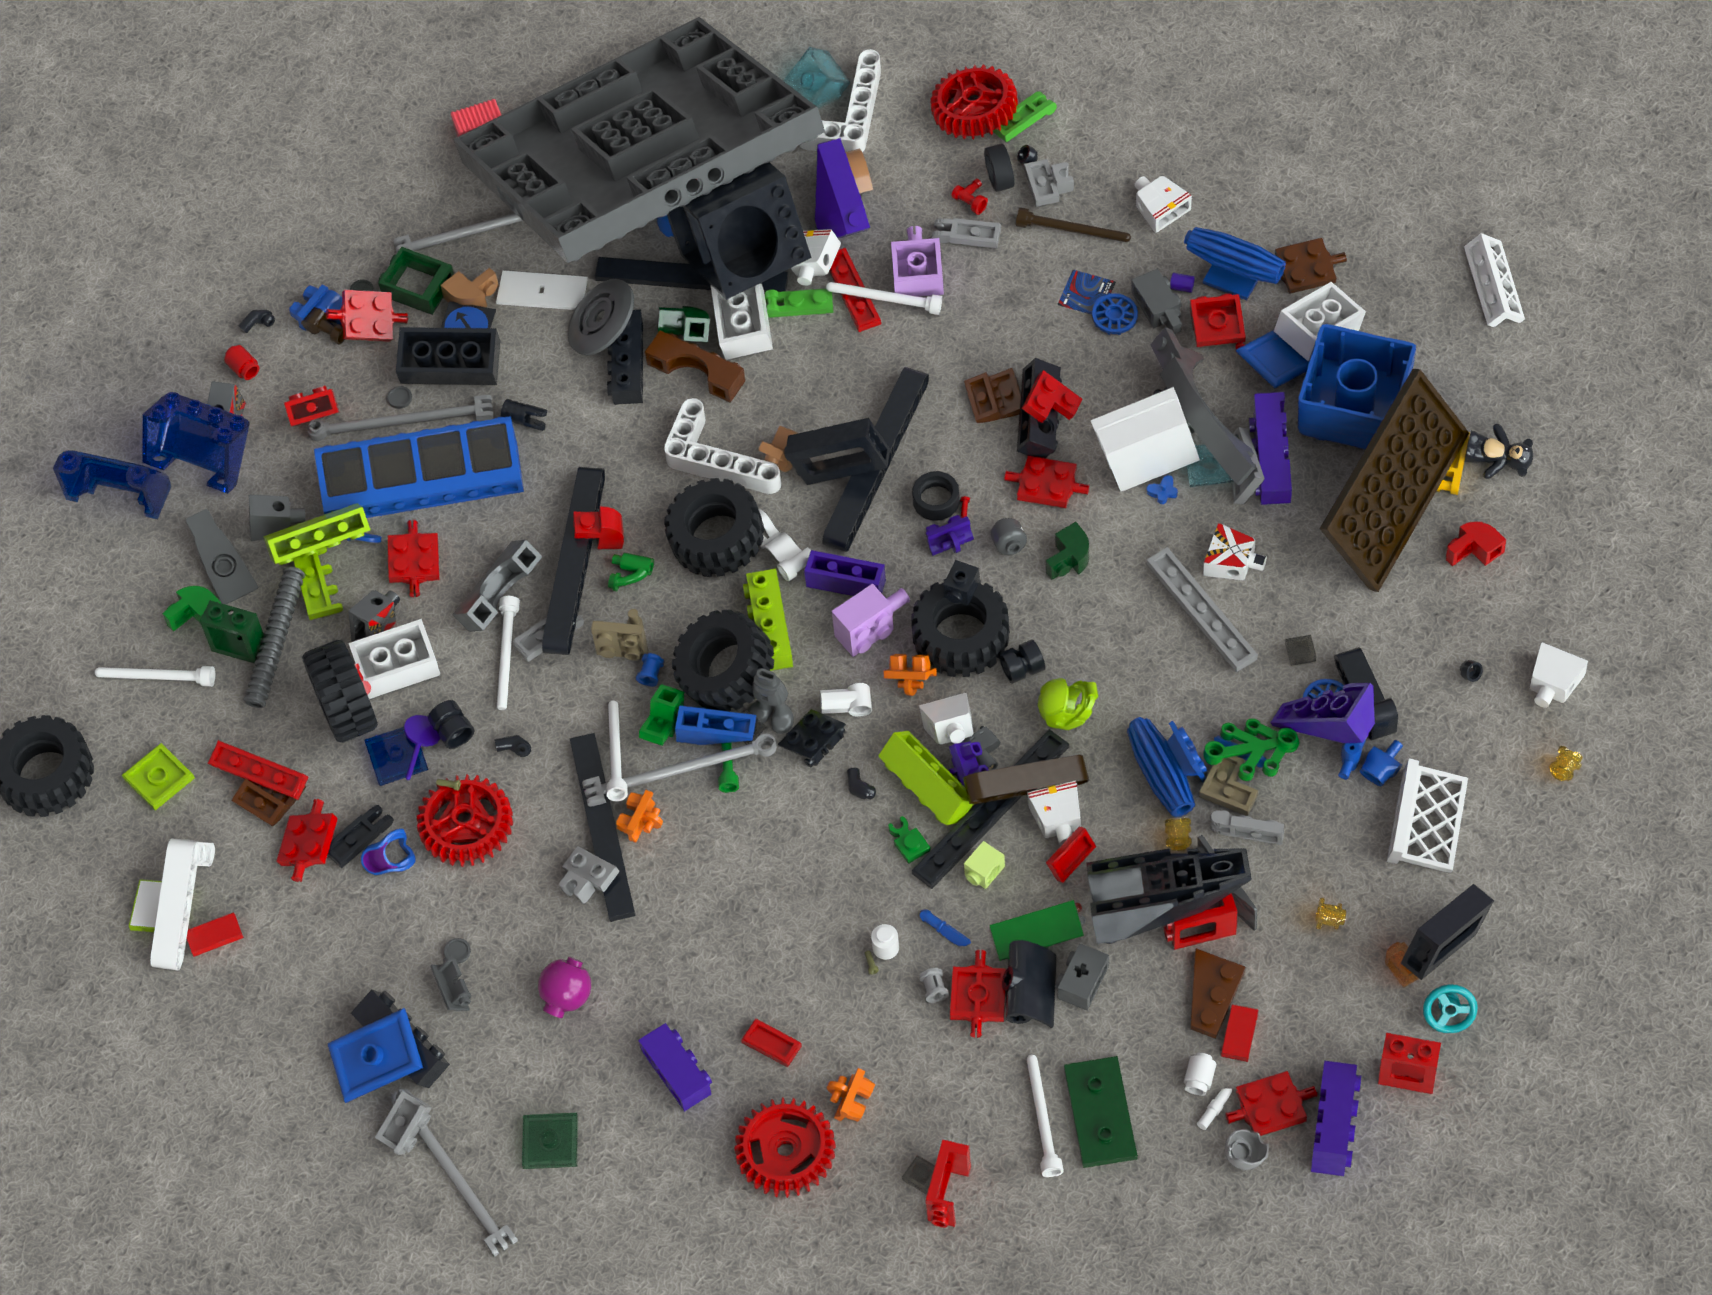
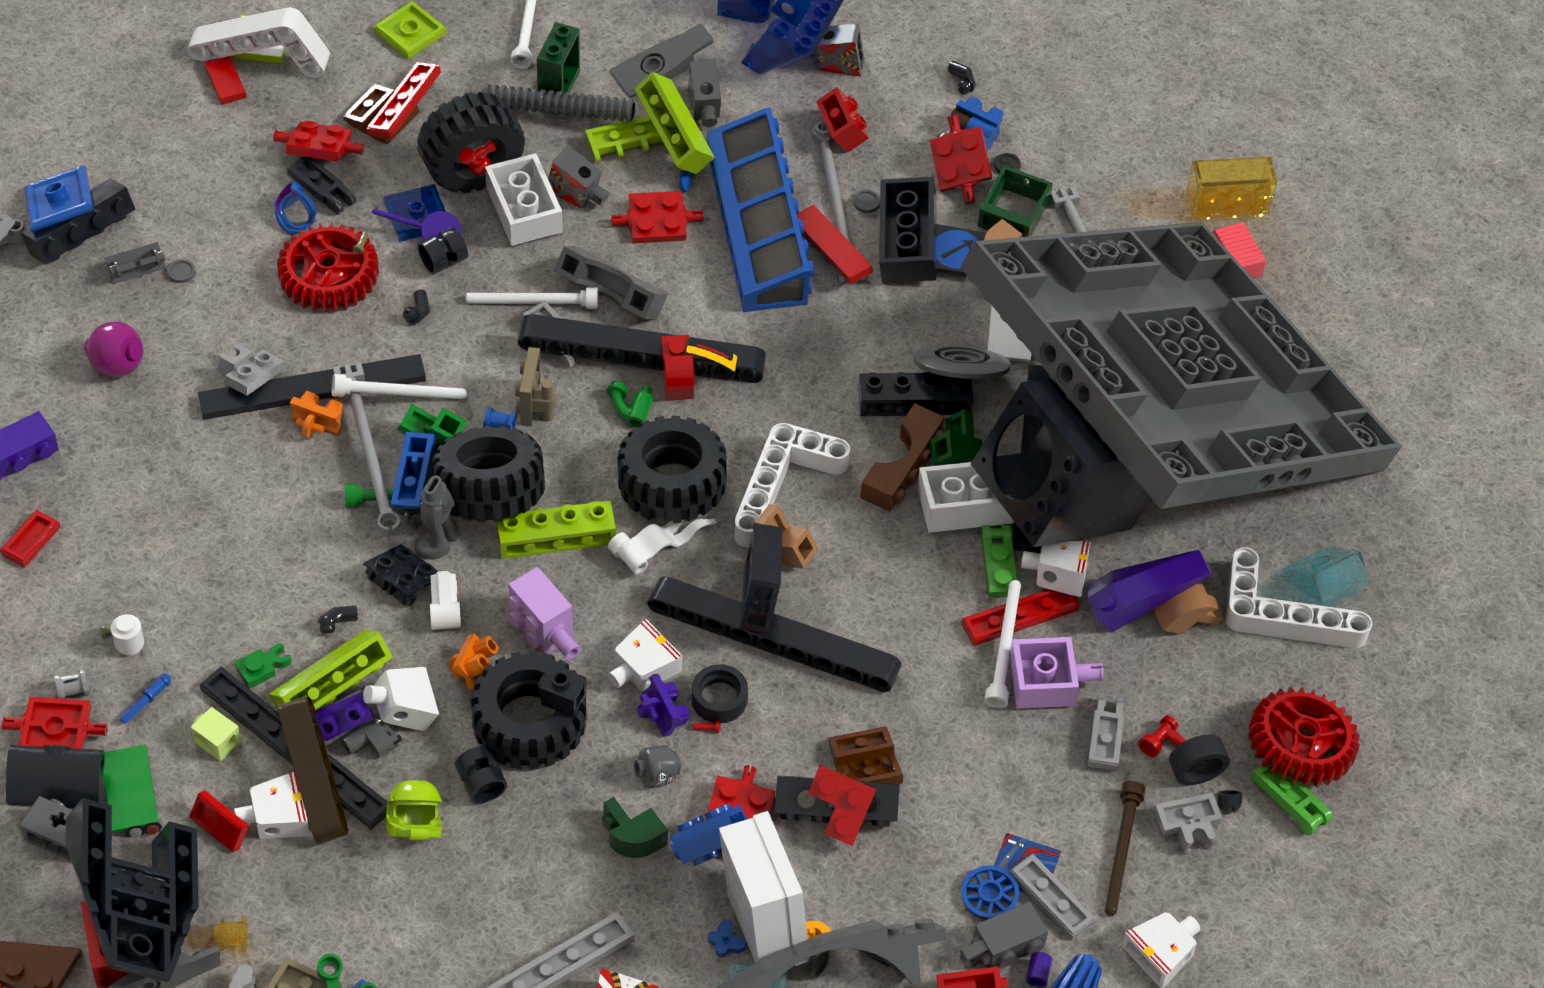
camera: 80 degrees right, 5 degrees down
green brick [162,586,221,632] -> none
red brick [224,345,260,380] -> none
black hinge [500,399,547,431] -> none
dark purple brick [804,550,886,596] -> none
blue plate [1127,717,1208,817] -> none
none -> white torso [608,619,682,691]
none -> blue brick [670,803,747,866]
none -> sticker [687,337,737,371]
none -> red tile [796,205,873,285]
none -> light grey tile [1010,853,1096,940]
none -> clear yellow piece [1185,156,1277,220]

